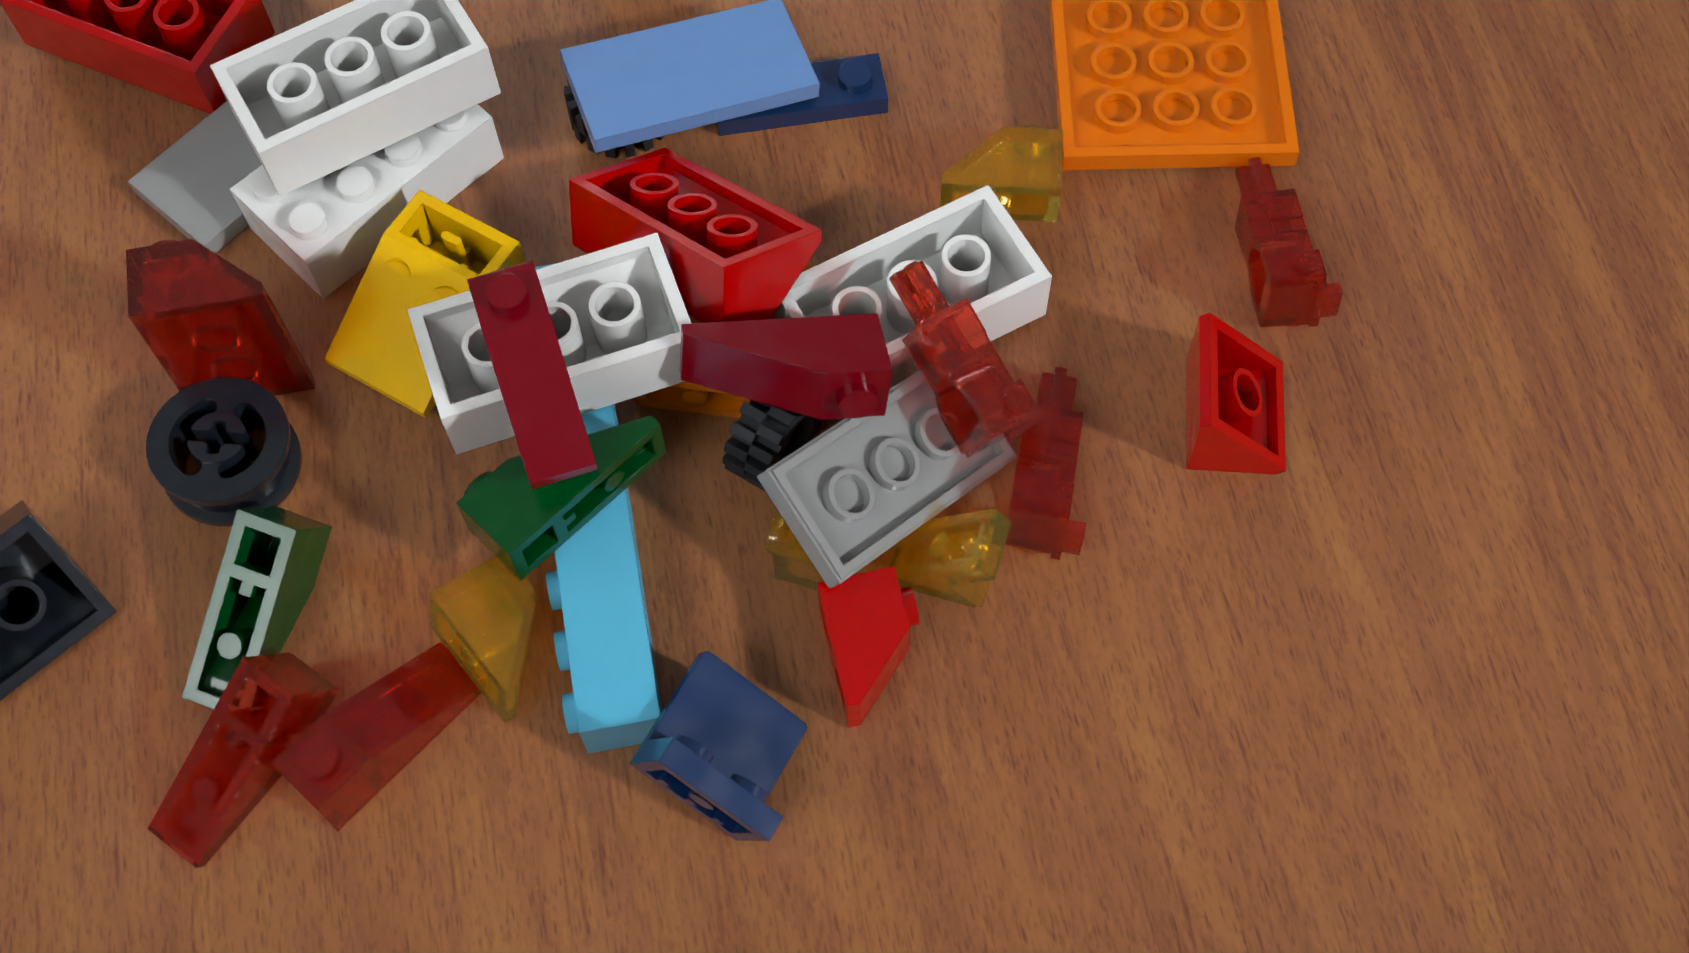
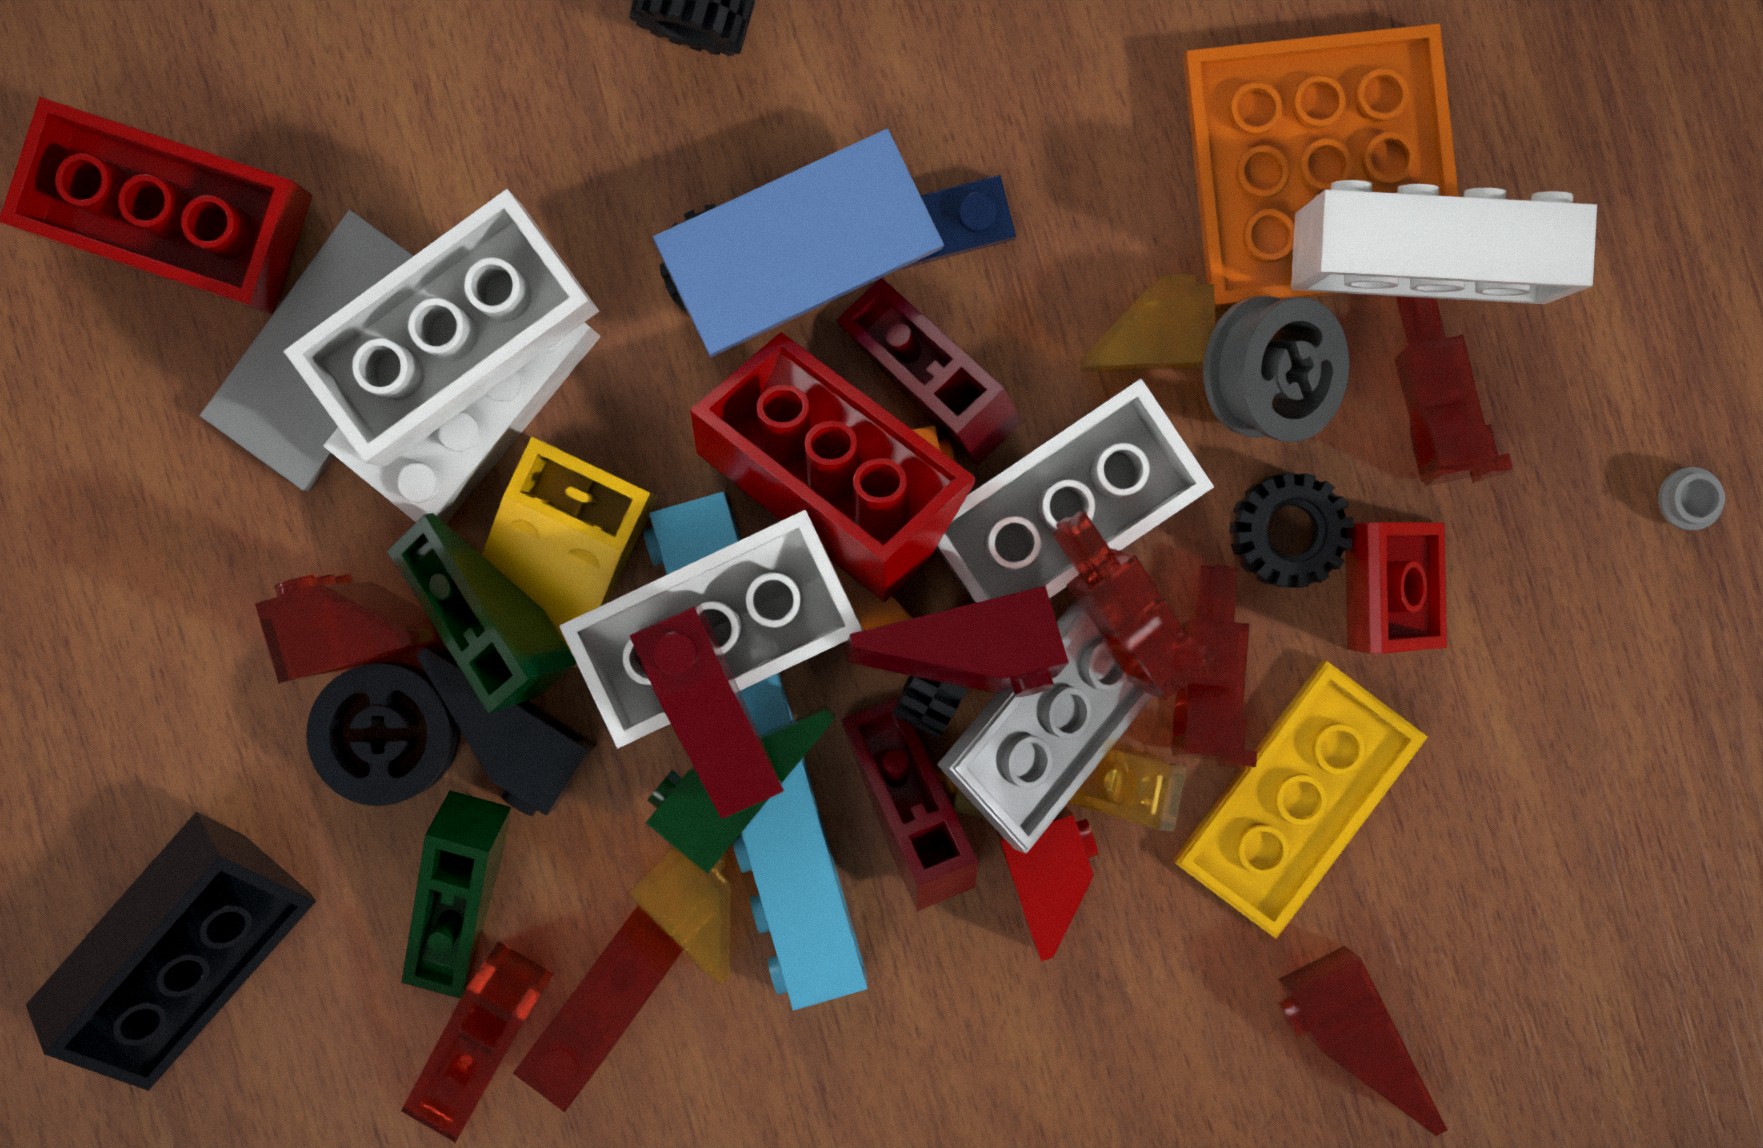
camera: 10 degrees left, 25 degrees up
dark blue bracket [629,651,807,841] -> none
none -> dark green slope [387,513,577,714]
none -> black slope [417,643,597,816]
none -> dark red slope [836,278,1023,466]
none -> dark red slope [841,697,978,912]
none -> yellow tile [1172,660,1428,939]
none -> dark grey wheel [1203,296,1350,442]
none -> black tyre [1229,472,1354,588]
none -> clear red slope [1278,945,1447,1136]
none -> white brick [1291,180,1597,304]
none -> light grey plate [1658,467,1725,531]

